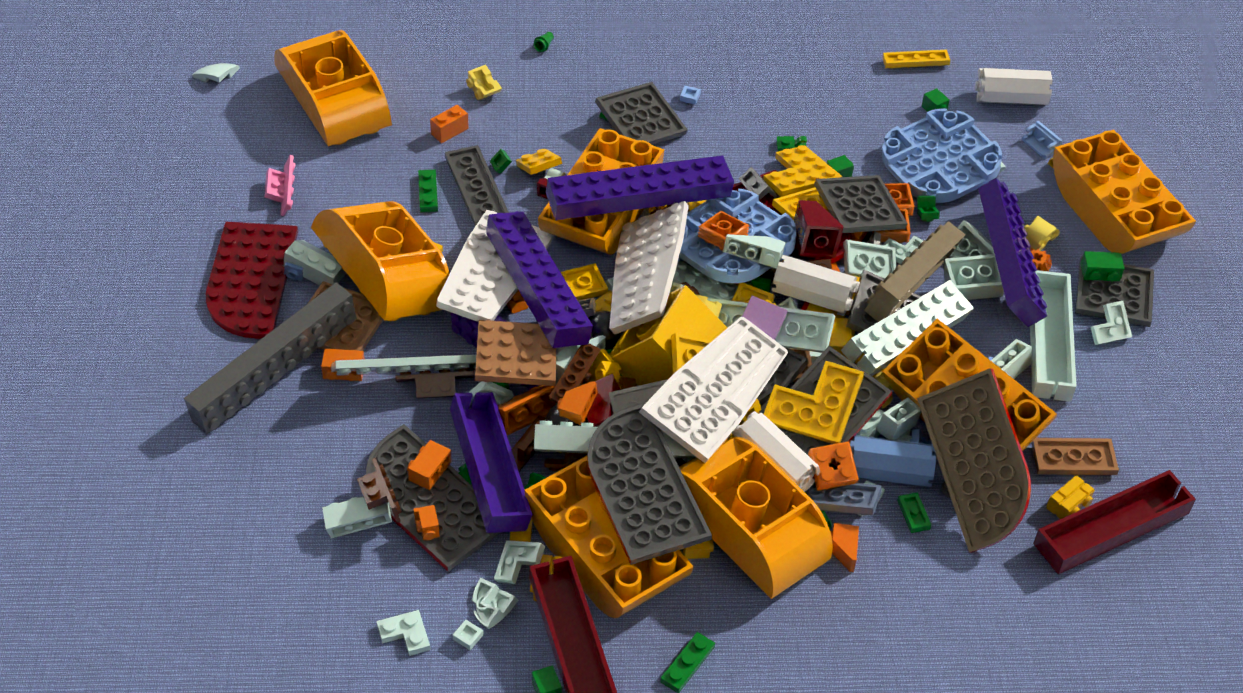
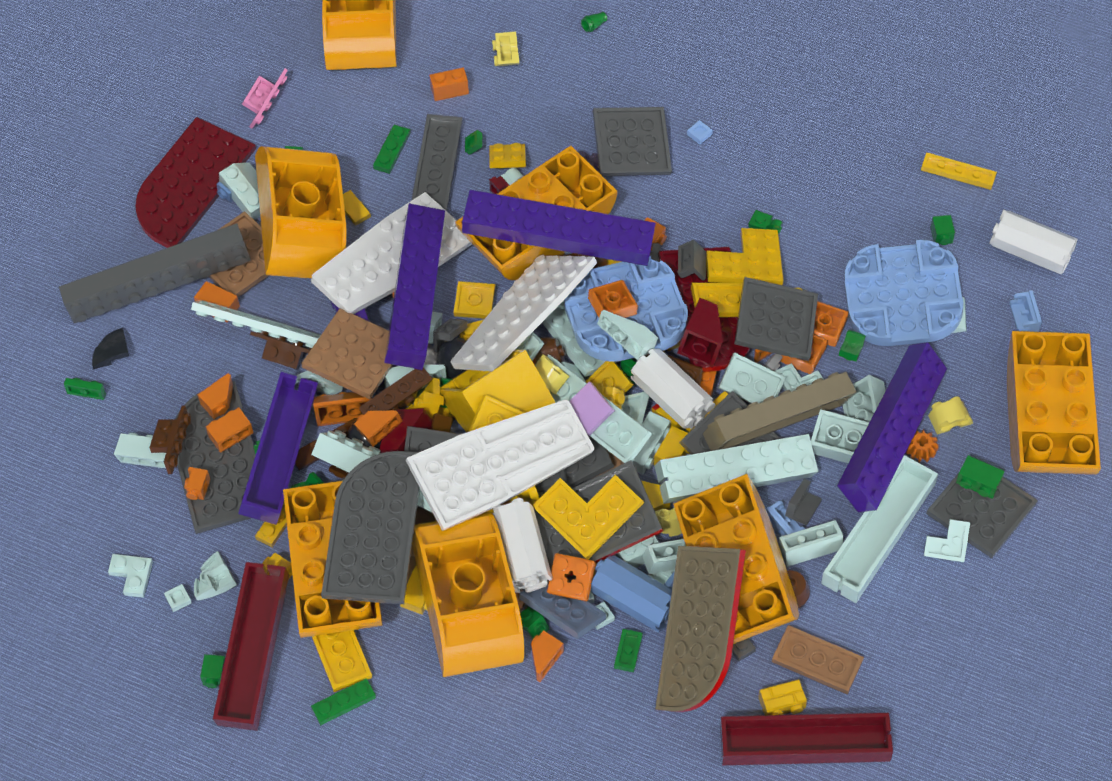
camera: 30 degrees right, 10 degrees up
light aqua plate [494,540,545,584] -> none
green brick [827,155,854,177] -> none
none -> green plate [64,378,106,400]
none -> black brick [92,328,129,369]
none -> orange slope [197,373,233,419]
none -> yellow plate [311,630,372,692]
none -> dark grey panel [785,479,822,525]

